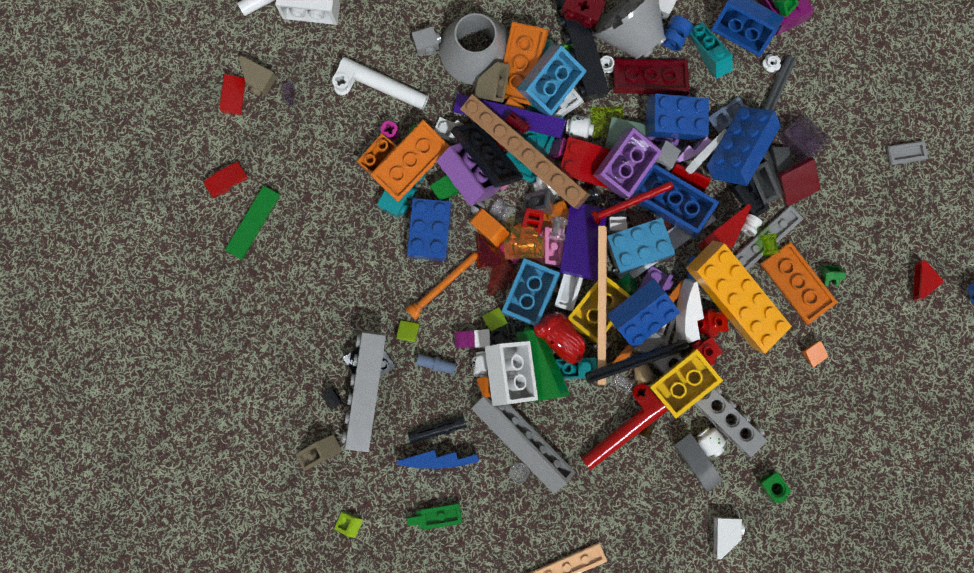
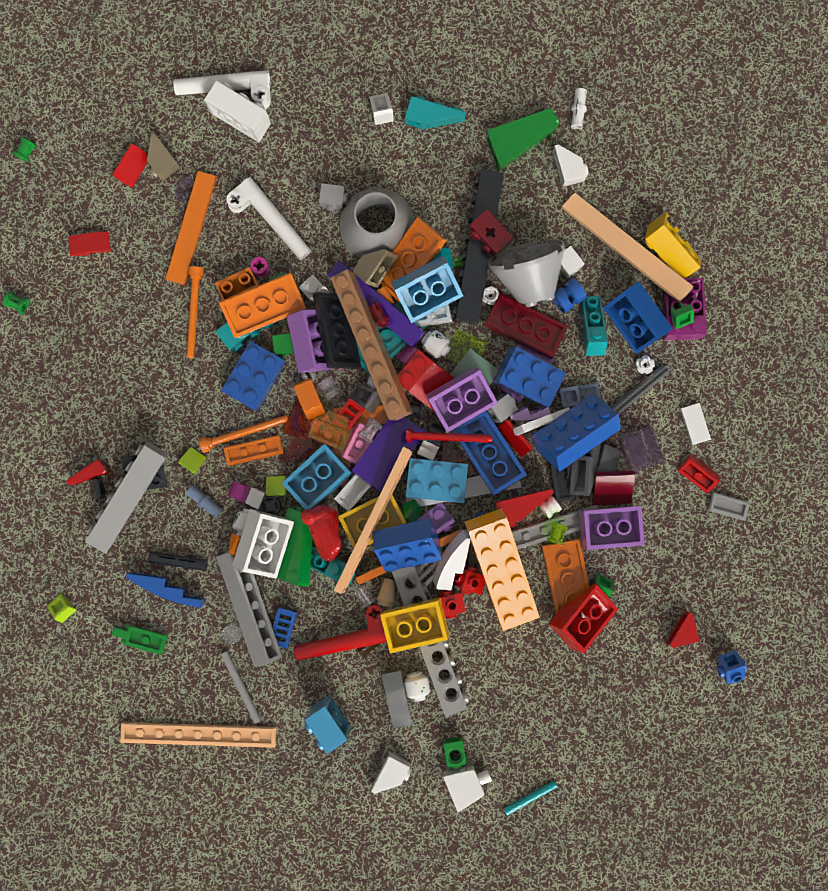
camera: 20 degrees right, 5 degrees up
green tile [225,185,281,260] -> none
dark tan slope [296,434,342,471] -> none
black axle [585,340,689,383] -> none
slope [801,340,829,368] -> none
none -> green bush [3,291,30,314]
none -> green bush [12,137,37,163]
none -> red slope [66,460,111,485]
none -> orange tile [166,171,217,285]
none -> orange piece [186,266,204,359]
none -> light grey bar [220,651,261,724]
none -> orange tile [223,435,284,466]
none -> blue slope [273,606,298,649]
none -> dark azure brick [304,695,351,754]
none -> white torso [443,765,492,812]
none -> teal bar [504,780,558,816]
none -> red slope [548,584,618,654]
none -> medium lavender brick [578,506,645,550]
none -> red slope [677,453,721,494]
none -> white tile [680,403,711,445]

